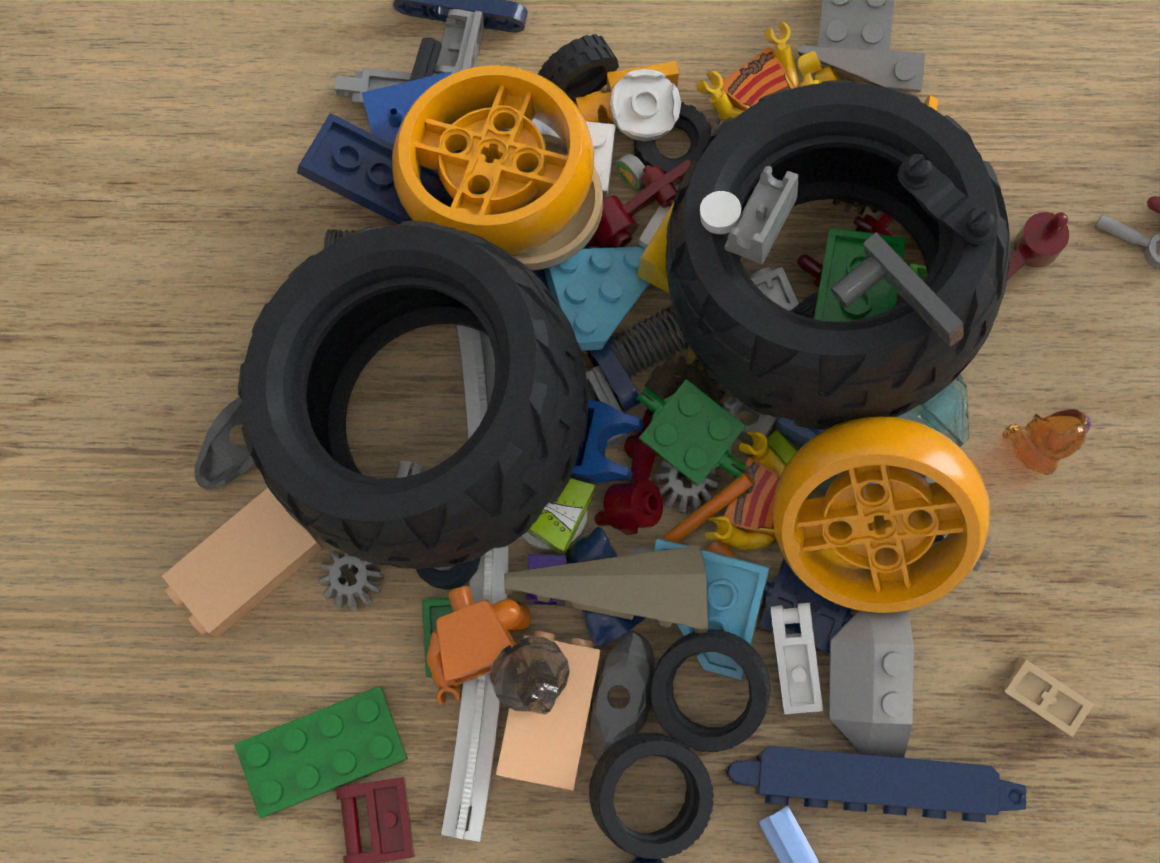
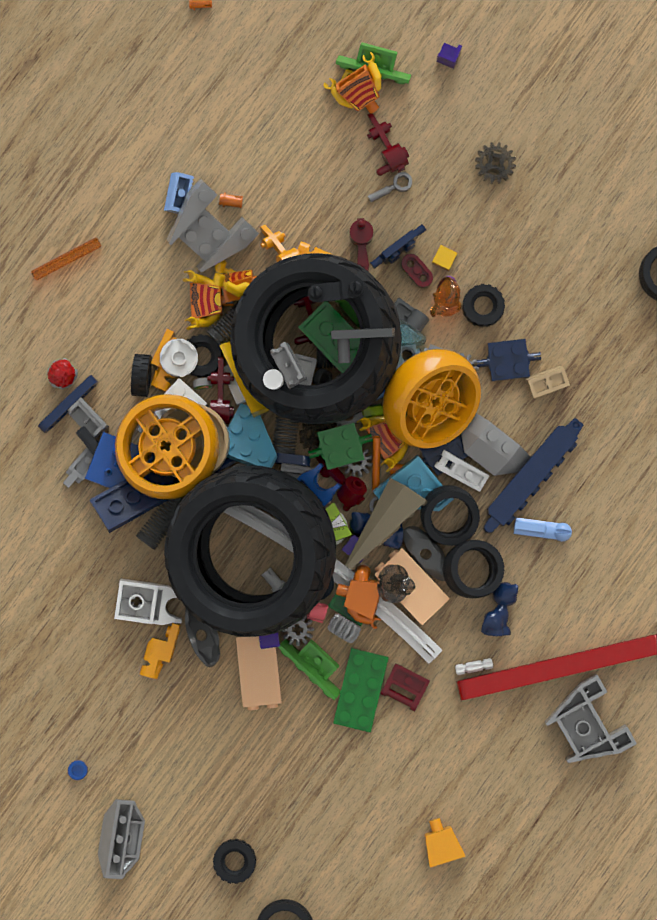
camera: 50 degrees left, 10 degrees up
none -> white brick [114,578,182,625]
none -> light orange plate [139,623,181,679]
none -> orange pin [219,192,243,208]
none -> dark purple panel [259,632,280,649]
none -> bright green bracket [278,639,341,700]
none -> coral leg [306,602,328,623]
none -> light grey gear [327,614,361,643]
none -> dark blue plate [370,224,426,269]
none -> dark grey plate [394,298,429,336]
none -> dark red plate [401,254,433,288]
none -> yellow tile [432,245,458,271]
none -> black tyre [462,284,505,328]
none -> dark blue plate [476,339,541,381]

